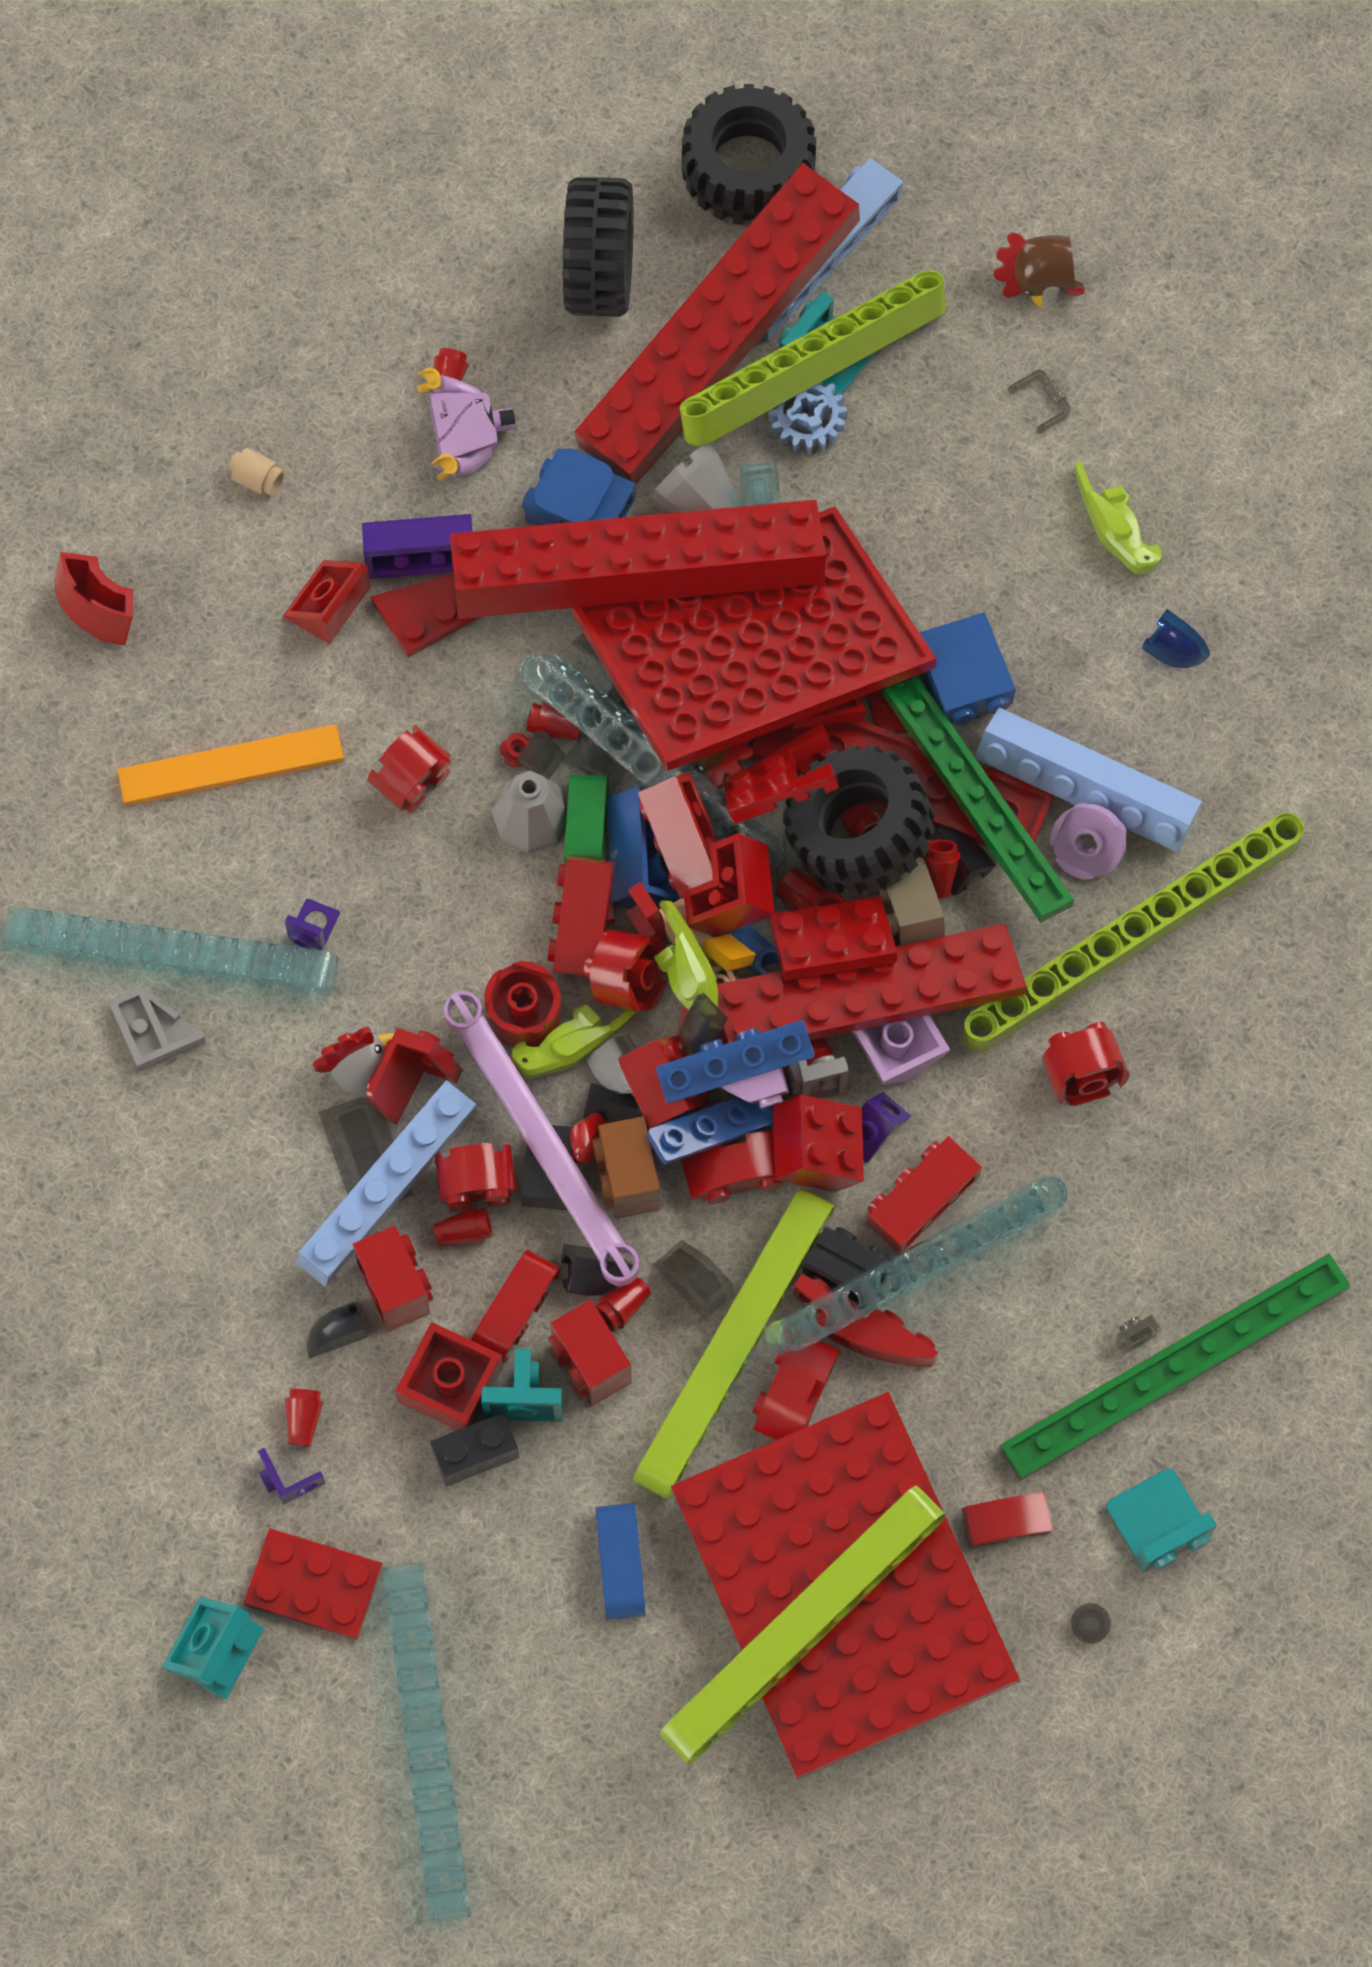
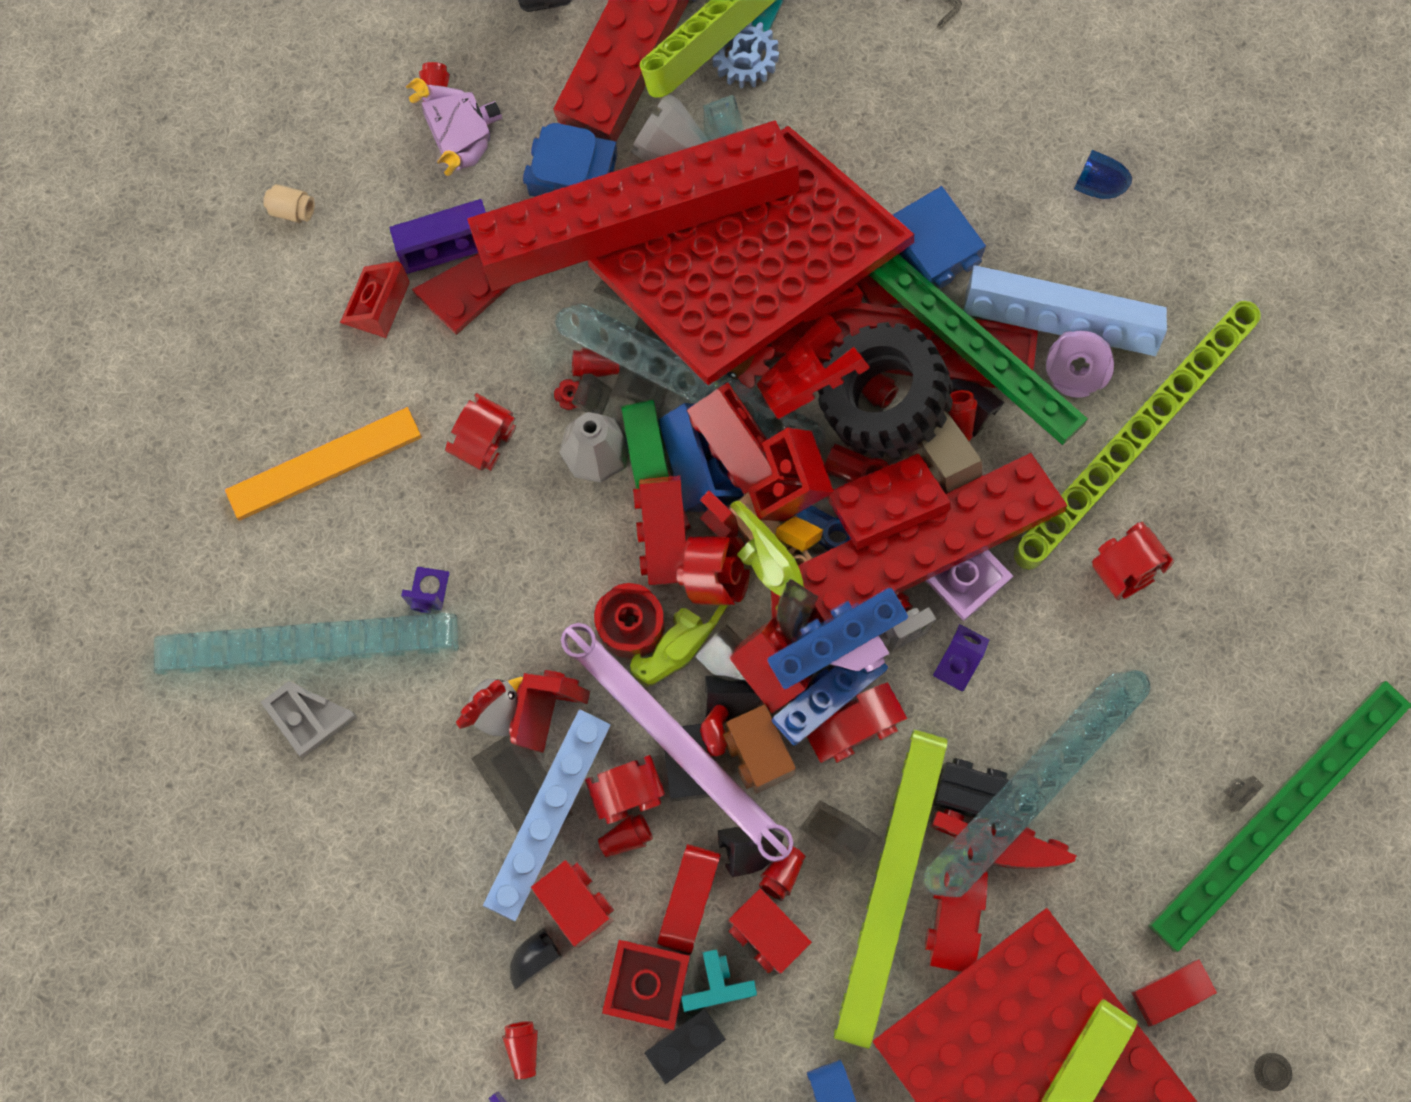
camera: 10 degrees left, 5 degrees up
red brick [54,552,133,646] -> none
red brick [773,1094,864,1191] -> none
red brick [867,1136,982,1255] -> none
lime animal [1074,461,1162,574] -> none
teal bracket [1106,1468,1217,1573] -> none

